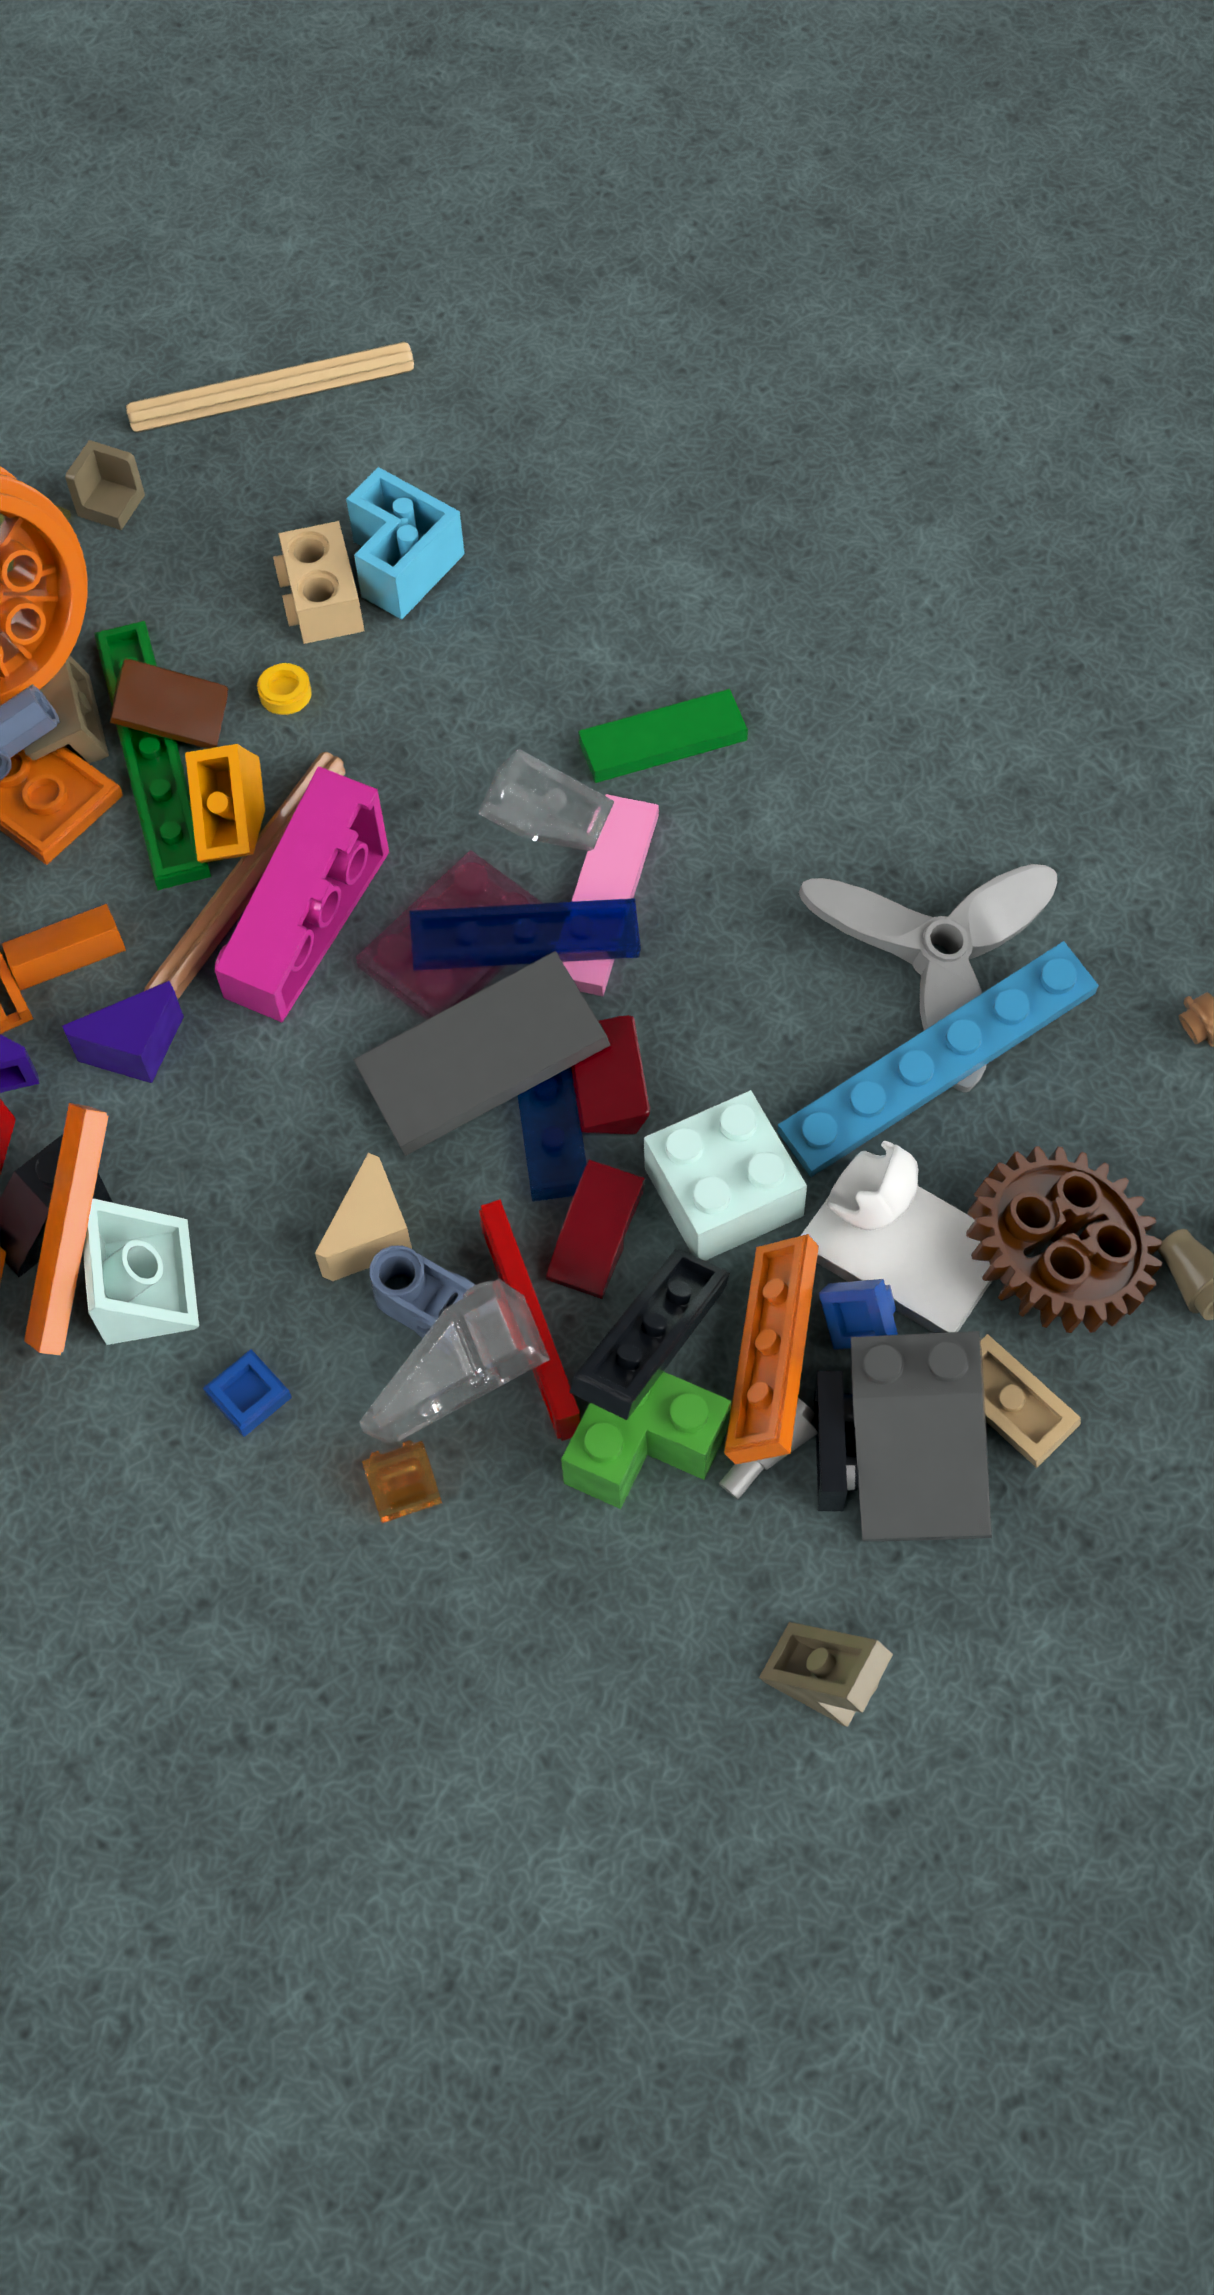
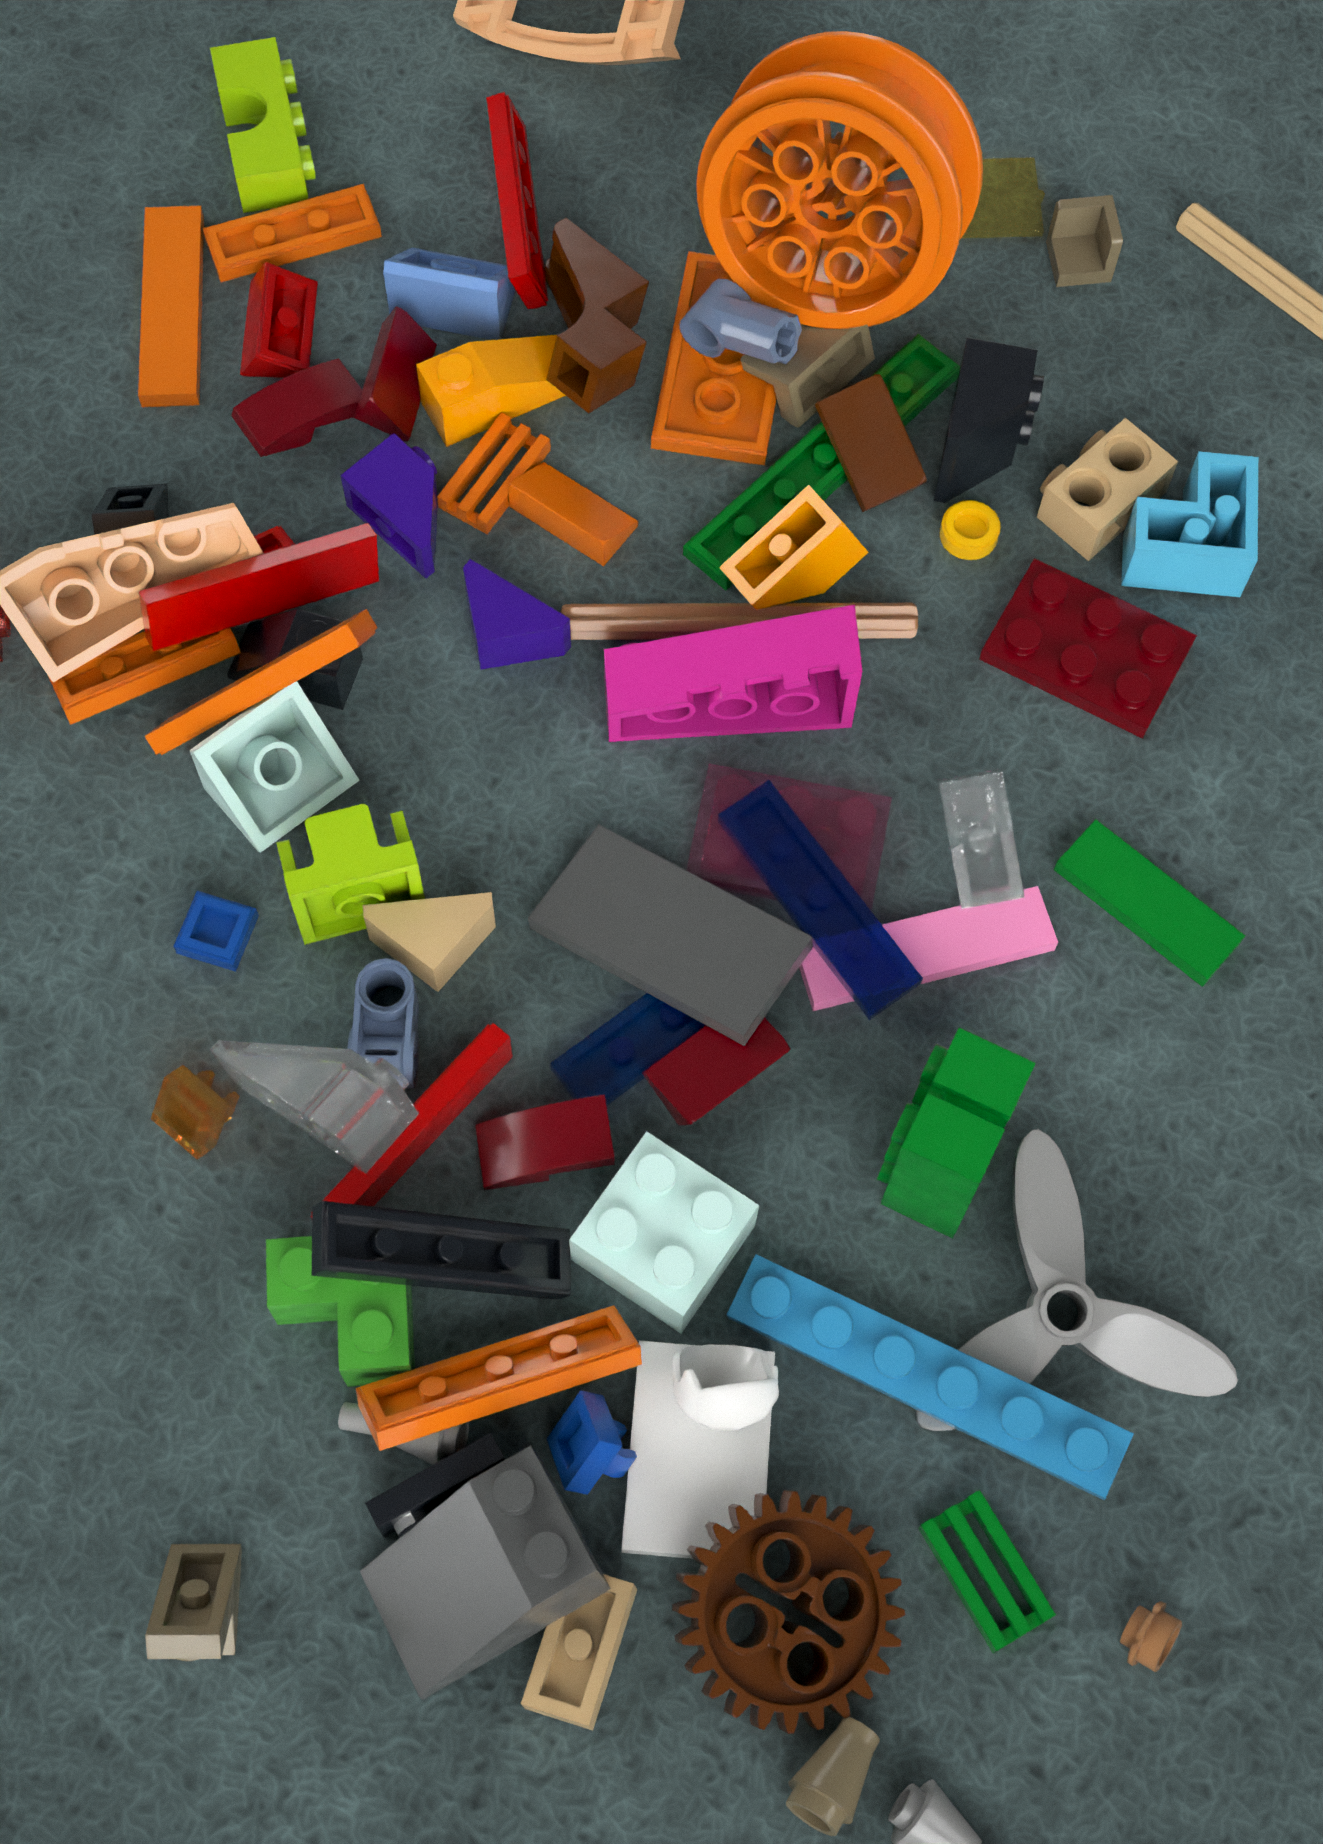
camera: 55 degrees right, 5 degrees up
none -> lime panel [276,804,425,945]
none -> green piece [877,1028,1036,1239]
none -> green tile [918,1490,1056,1654]
none -> black slope [934,338,1044,503]
none -> dark red plate [979,558,1197,739]

